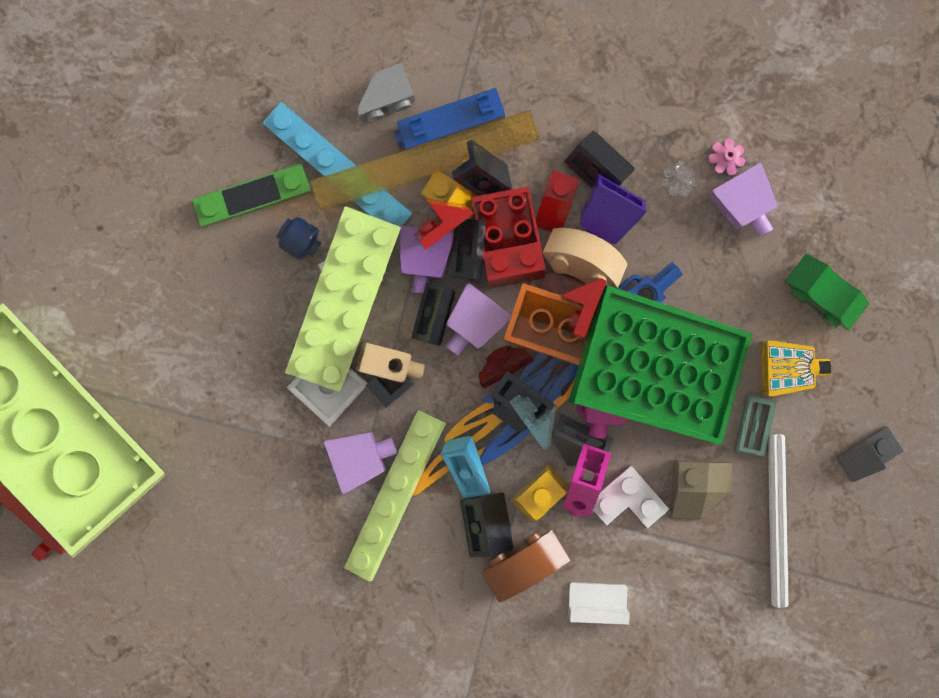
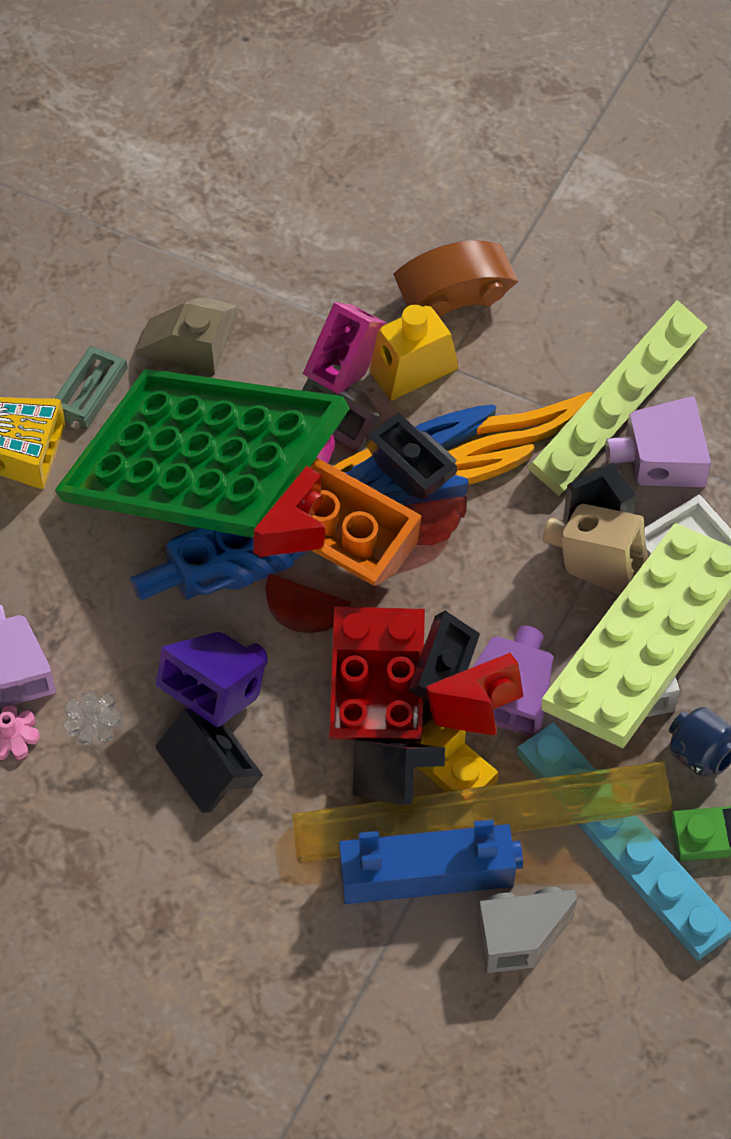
camera: 165 degrees left, 30 degrees down
black panel [411,282,455,346] -> none
medium azure slope [441,436,491,499] -> none
lavender torso [445,283,512,356] -> none
black panel [460,492,514,557] -> none
clear light blue slope [509,394,557,451] -> none
red slope [535,170,580,232] -> none
tan brick [543,228,627,288] -> none
white panel [568,582,630,625] -> none
white plate [593,465,669,528] -> none
white axle [768,434,788,608] -> none

